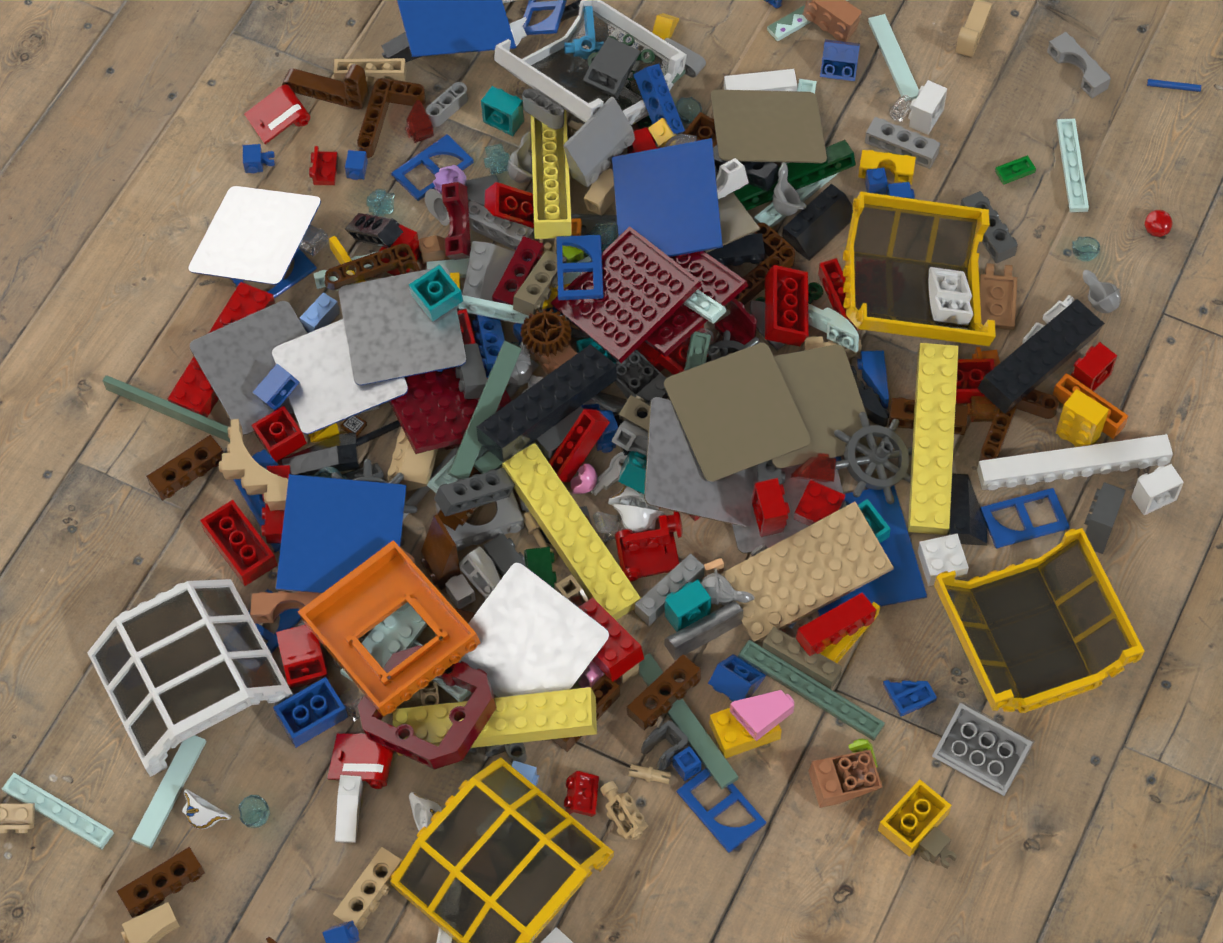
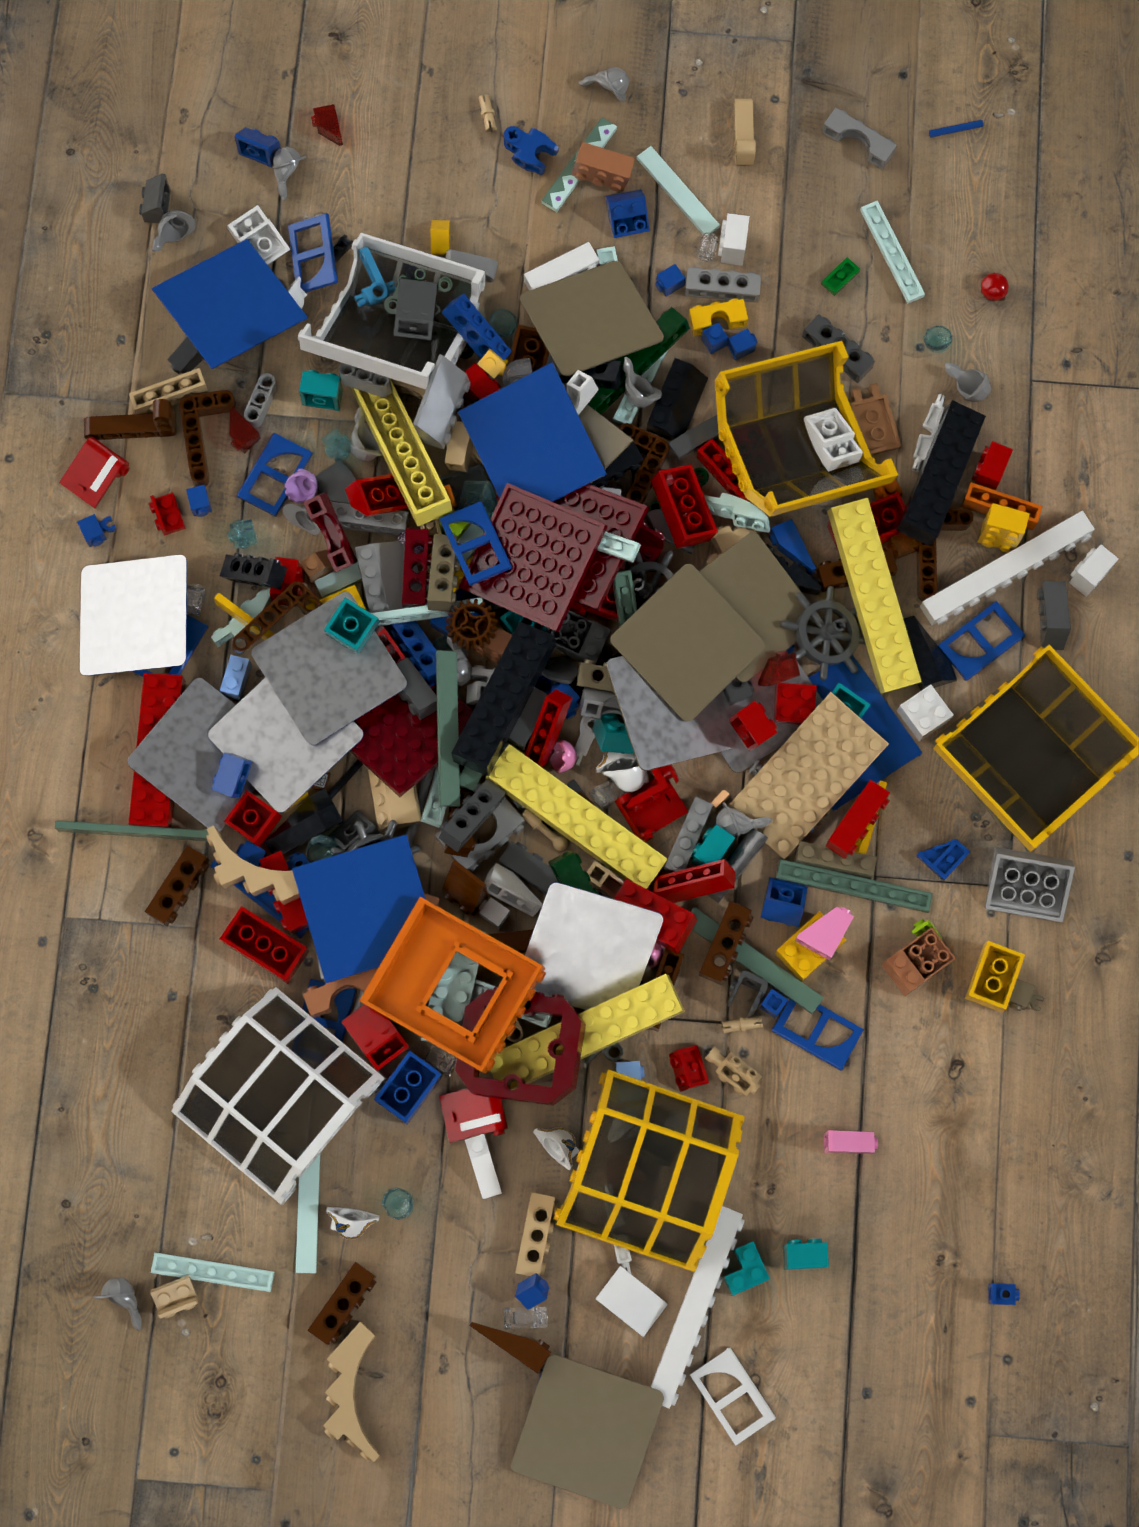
camera: 25 degrees left, 15 degrees up
none -> red brick [654,859,736,903]
none -> blue brick [655,264,685,297]
none -> dark grey slope [669,409,739,460]
none -> bright pink slope [824,1130,878,1154]

